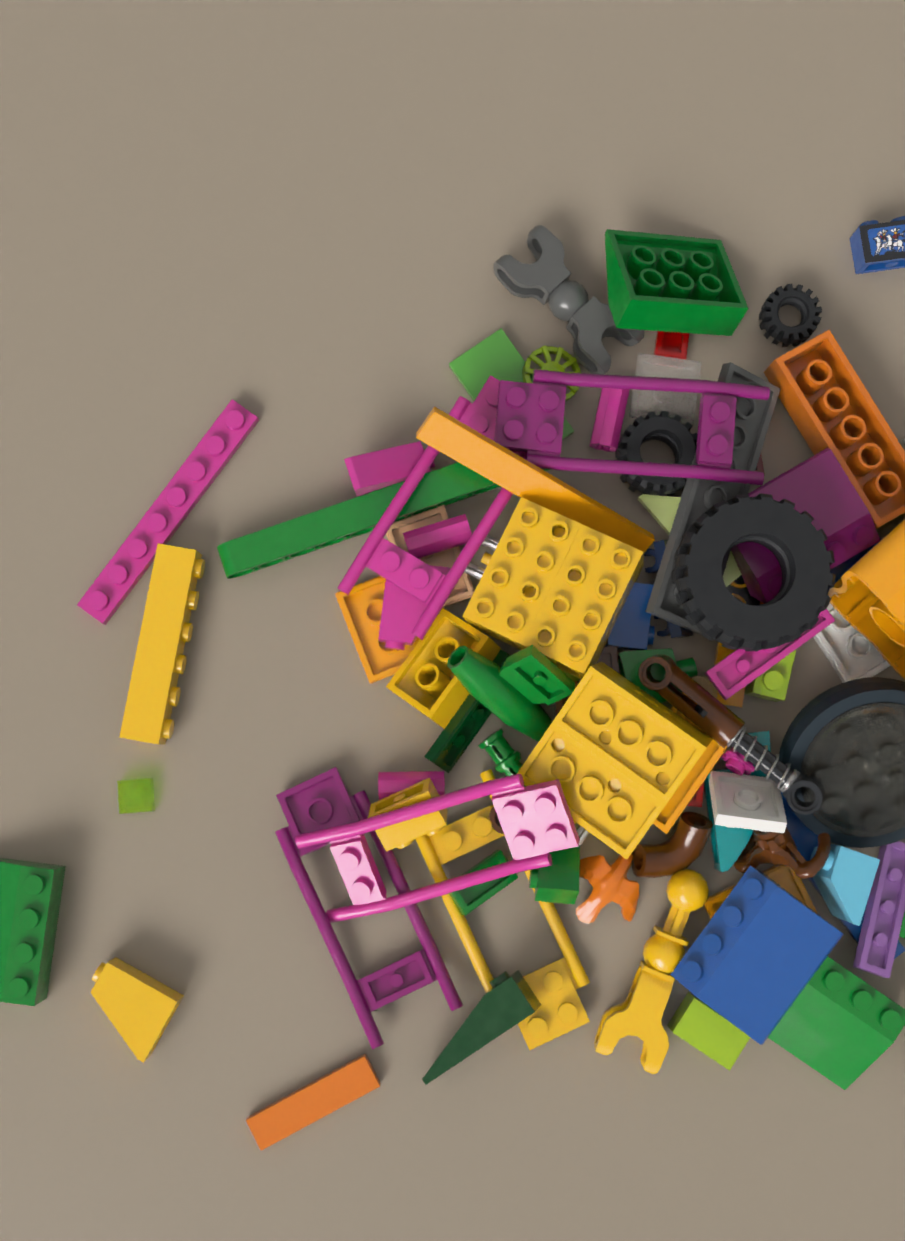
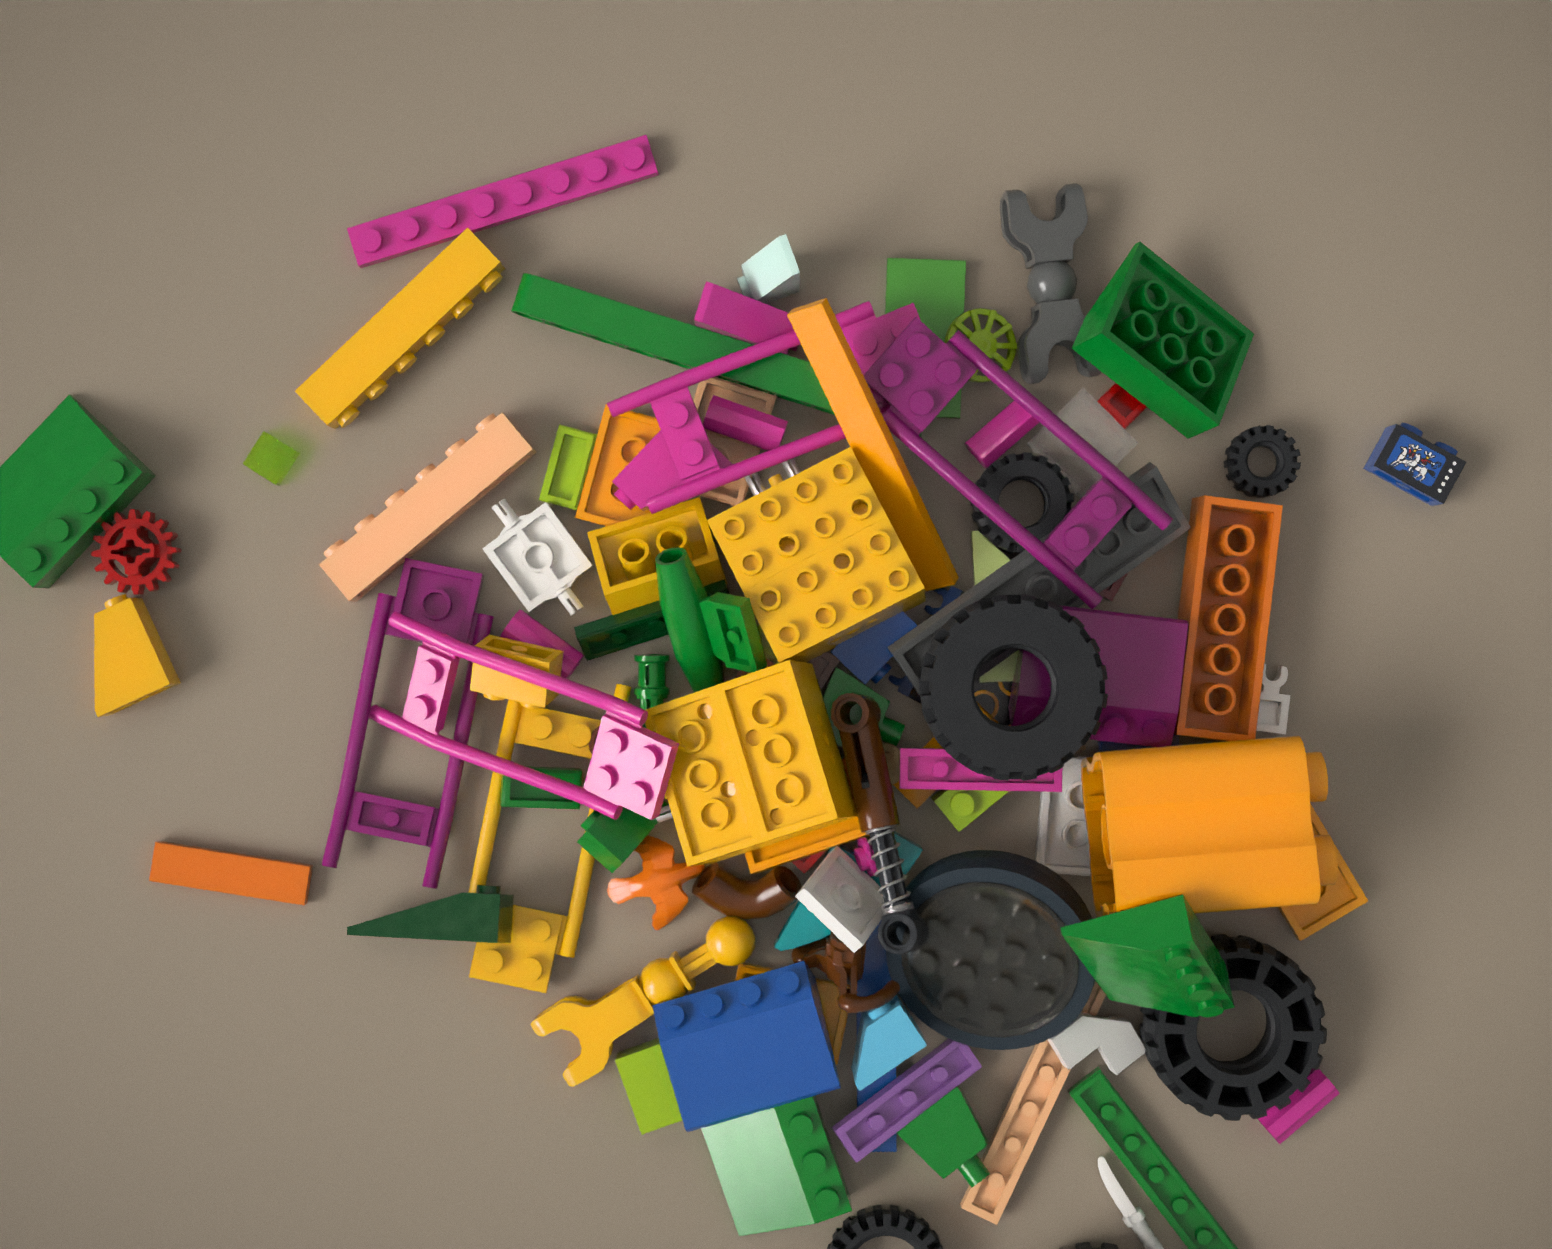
camera: 35 degrees right, 5 degrees up
none -> red gear [91,509,182,595]
none -> light nougat brick [319,413,537,602]
none -> white plate [482,499,593,616]
none -> lime tile [539,424,597,511]
none -> light aqua slope [737,234,800,304]

